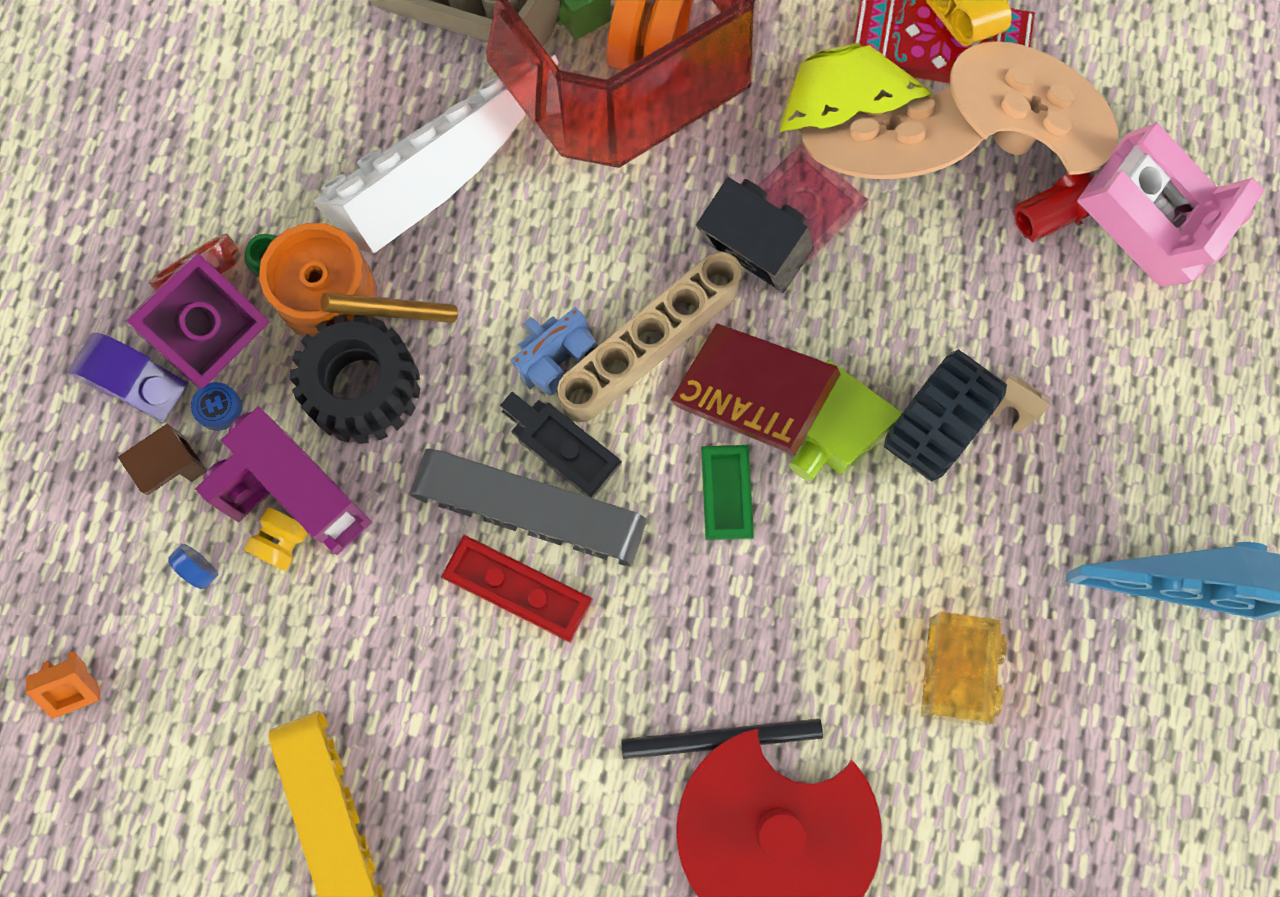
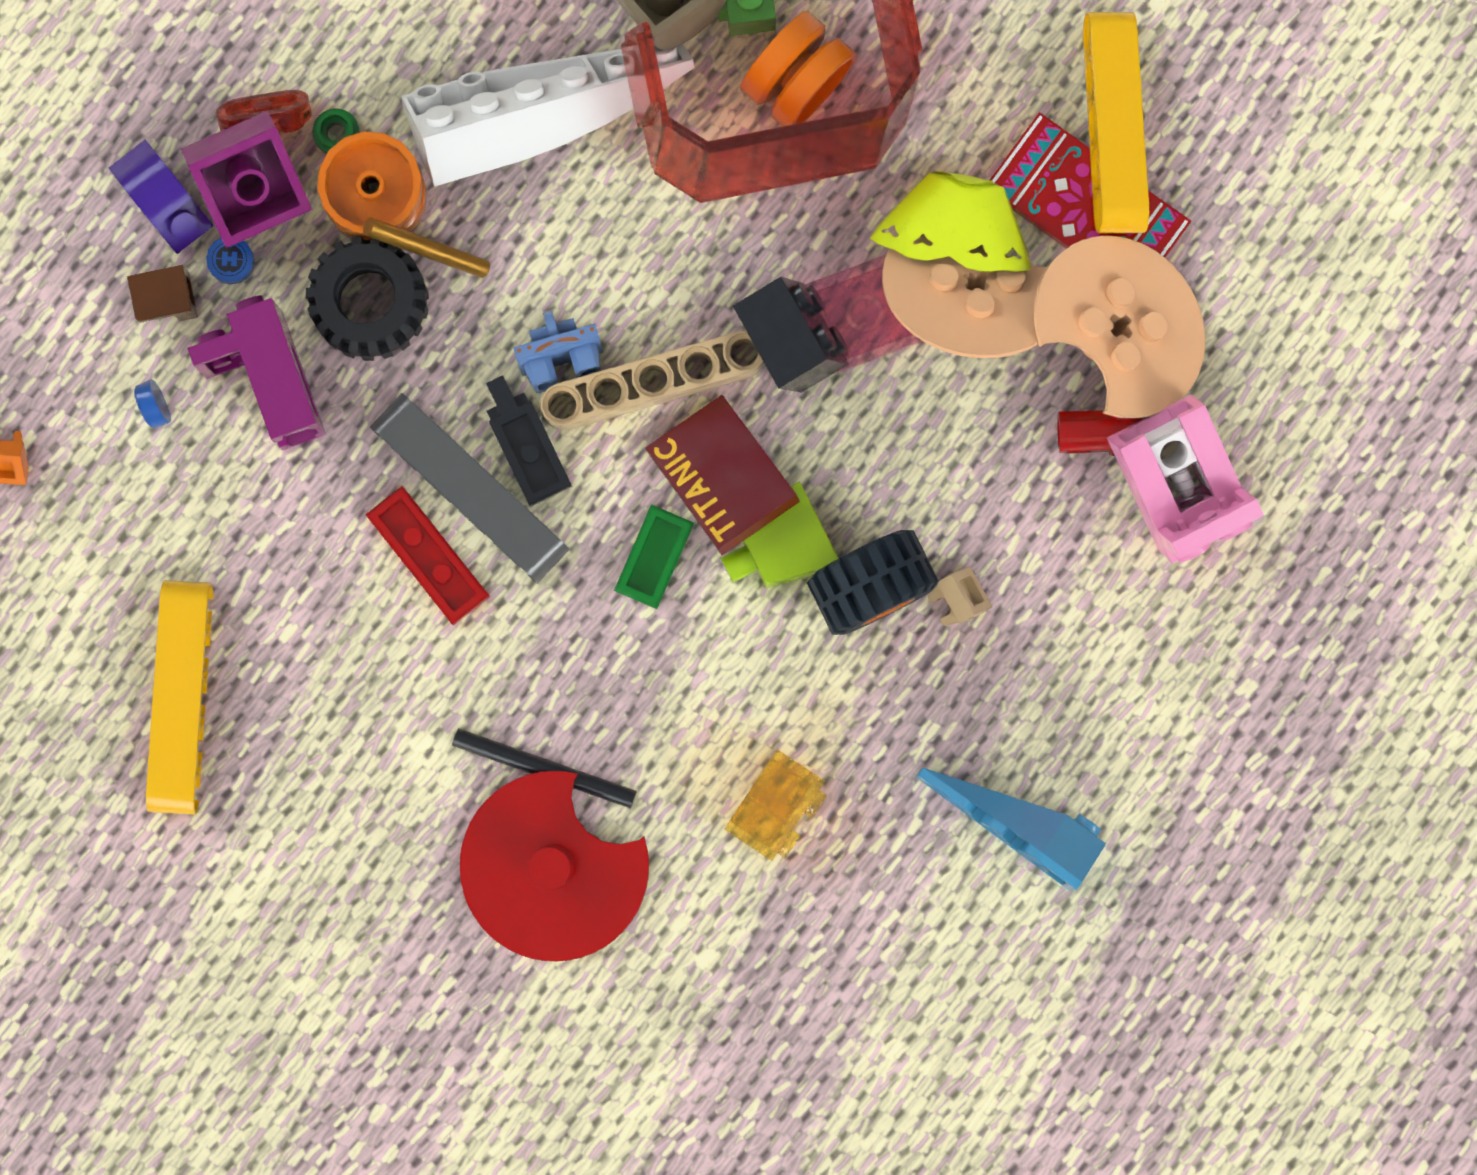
camera: 25 degrees right, 10 degrees up
yellow wheel [243,507,308,572] -> none

